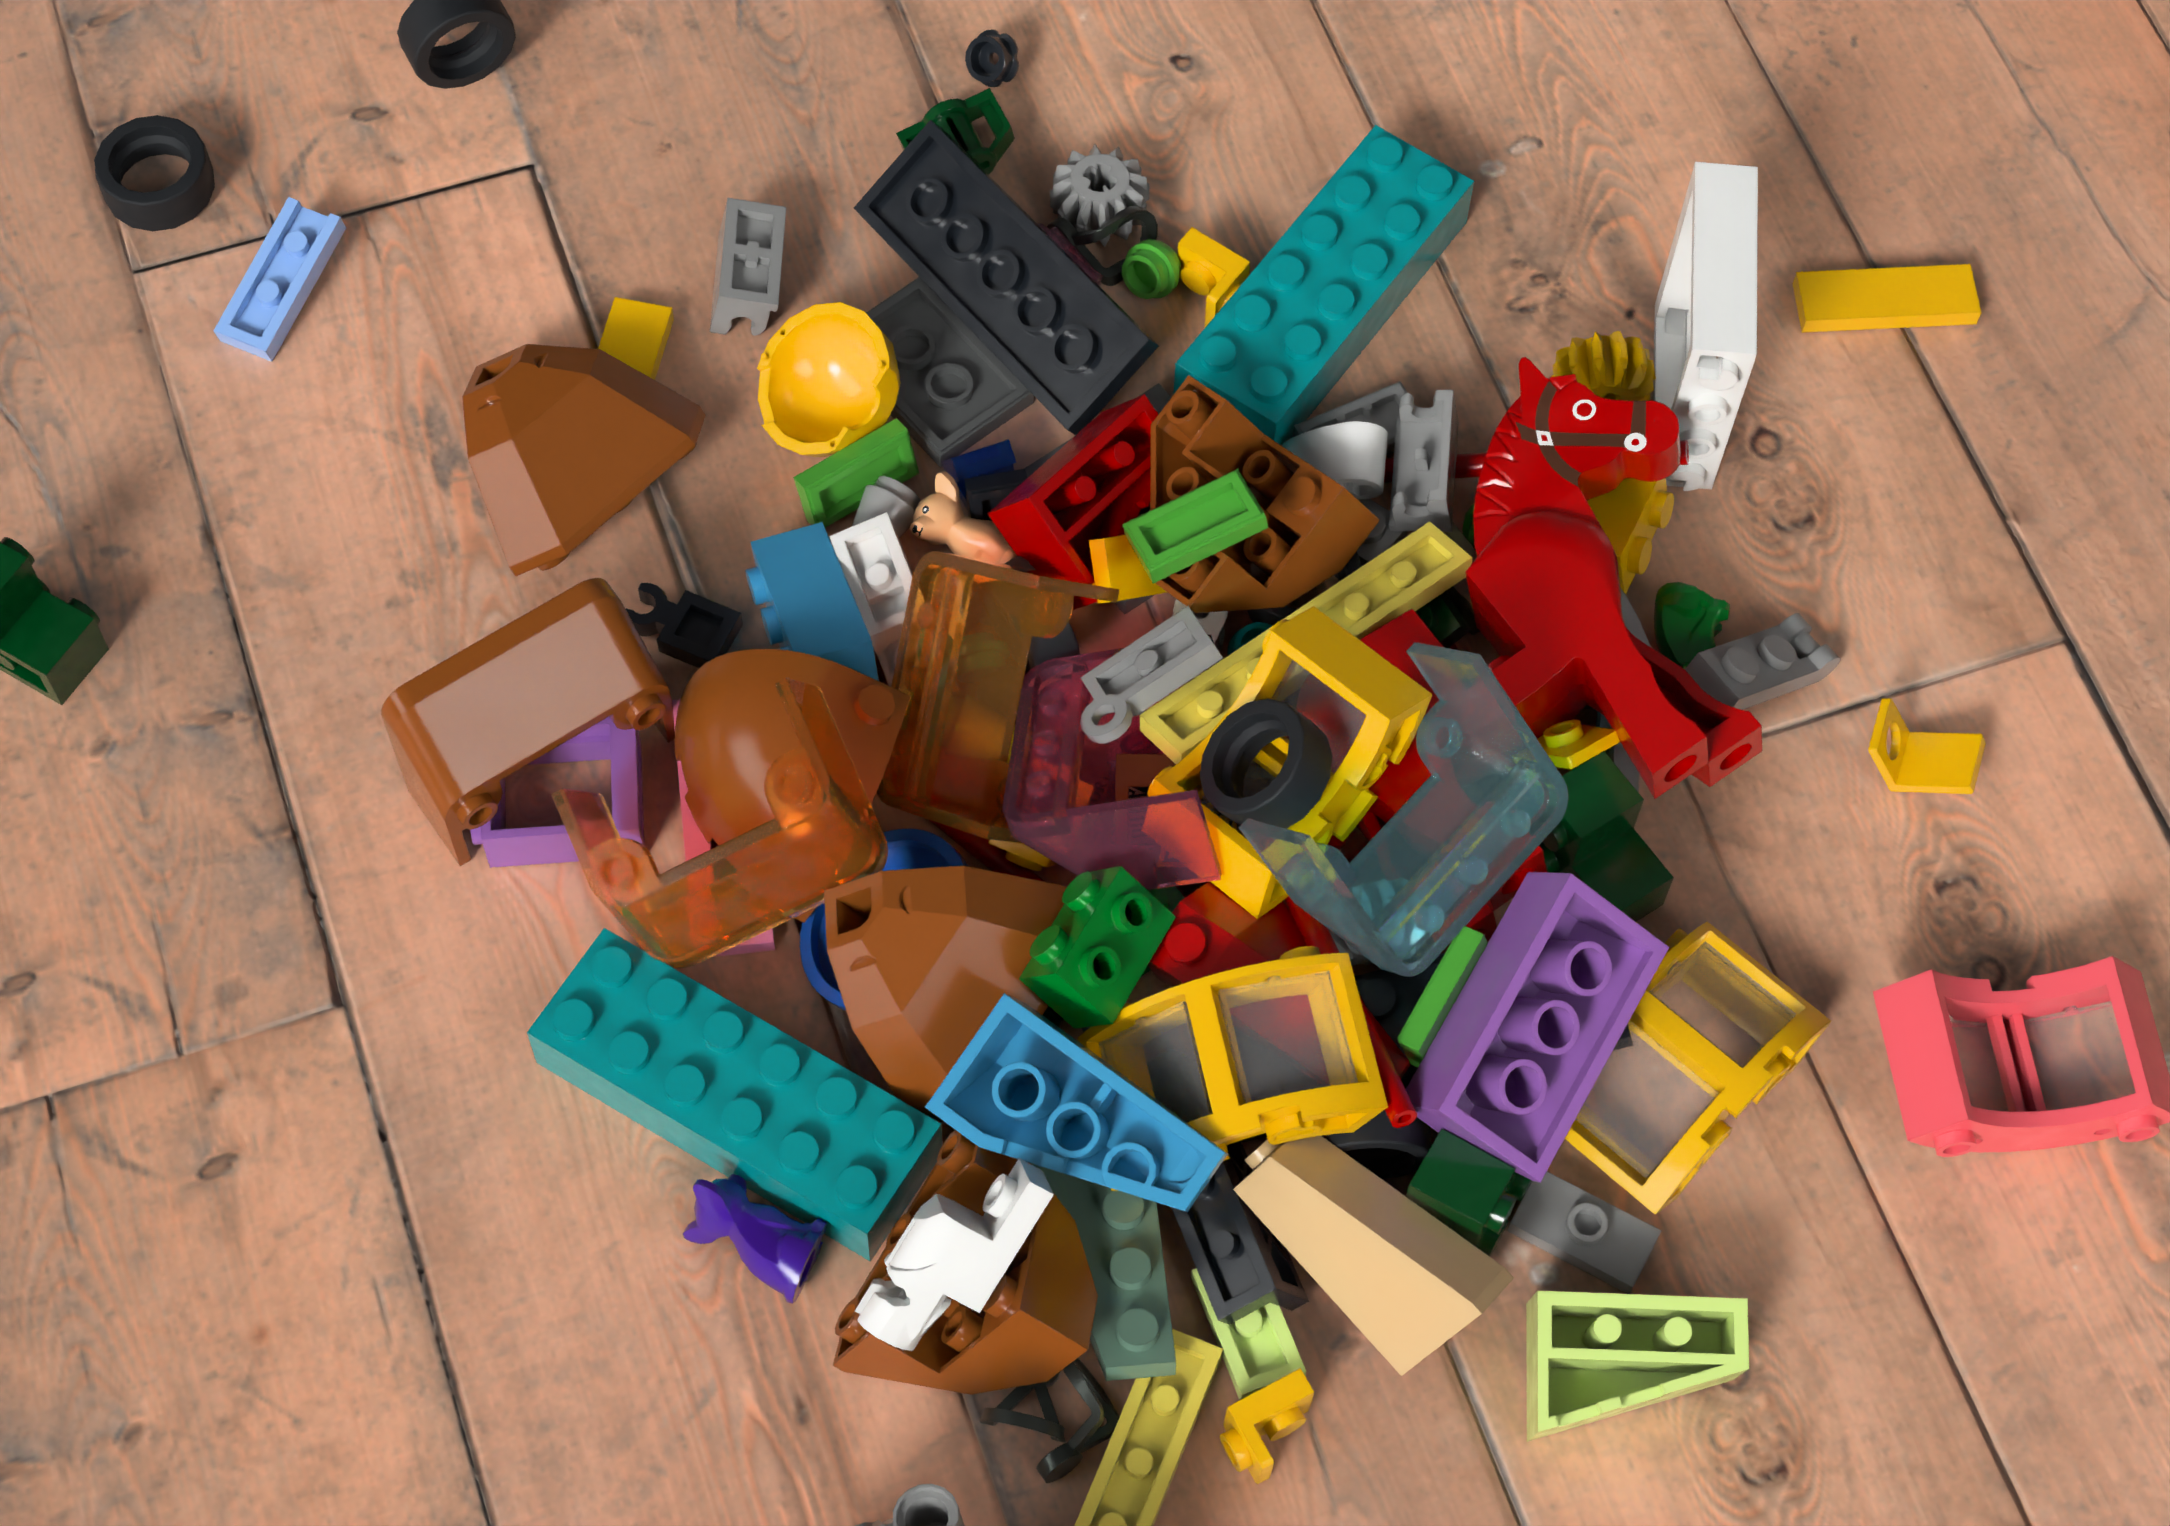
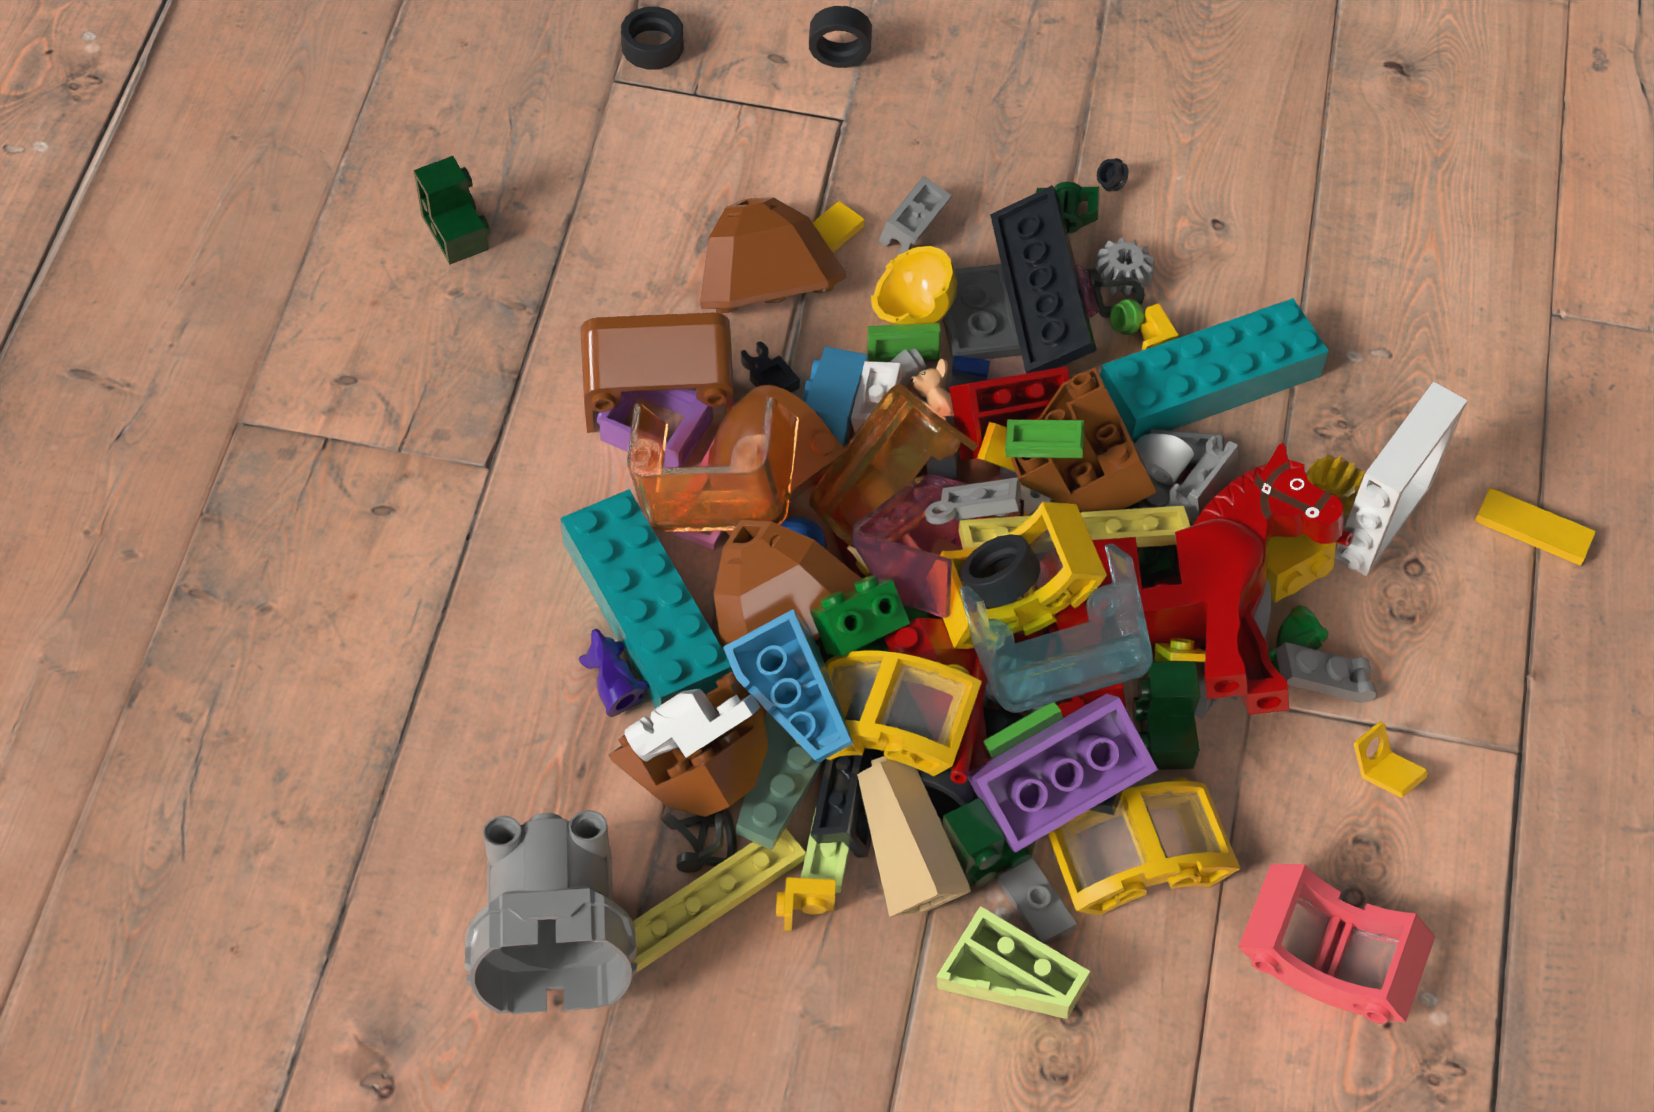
camera: 30 degrees right, 5 degrees down
light blue hinge [213,197,346,362] -> none

